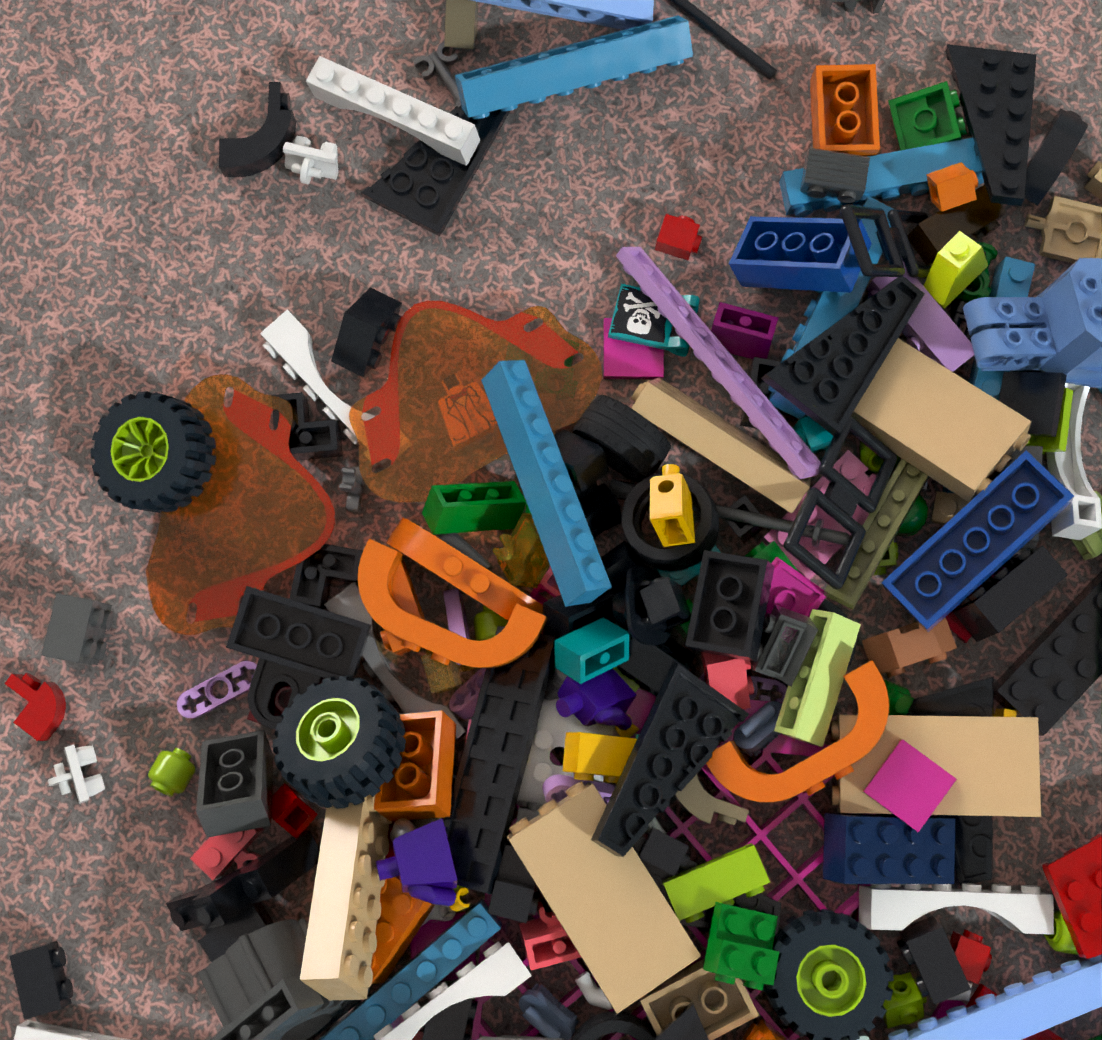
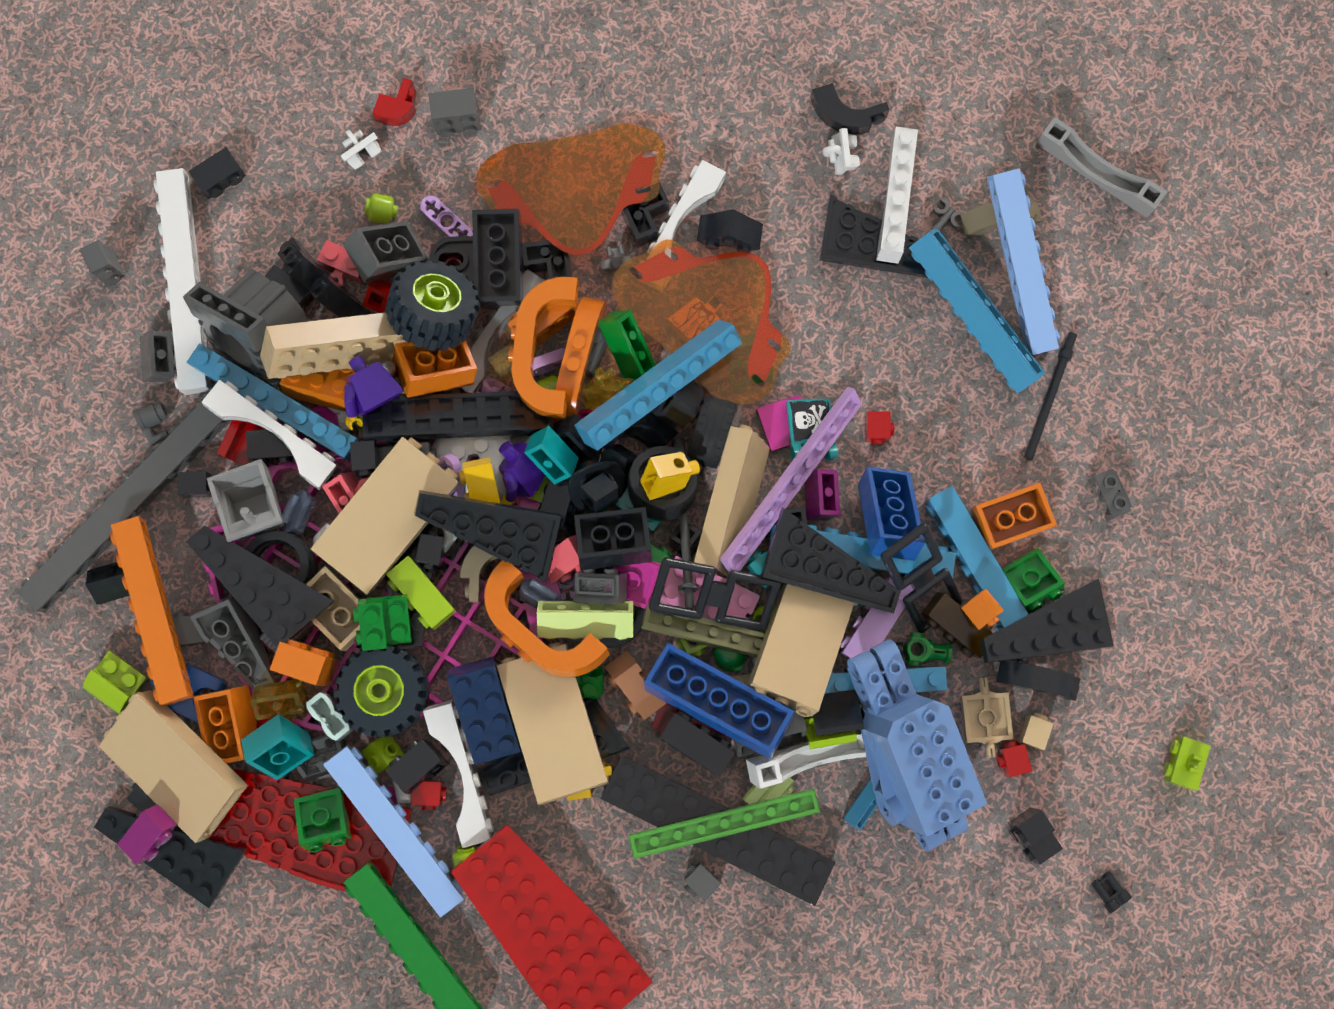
camera: 65 degrees right, 0 degrees up
black wheel [91,391,216,513] -> none
dark grey brick [800,148,870,203] -> none
dark pink tile [863,739,957,832] -> none
neon yellow slope [924,231,988,309] -> none

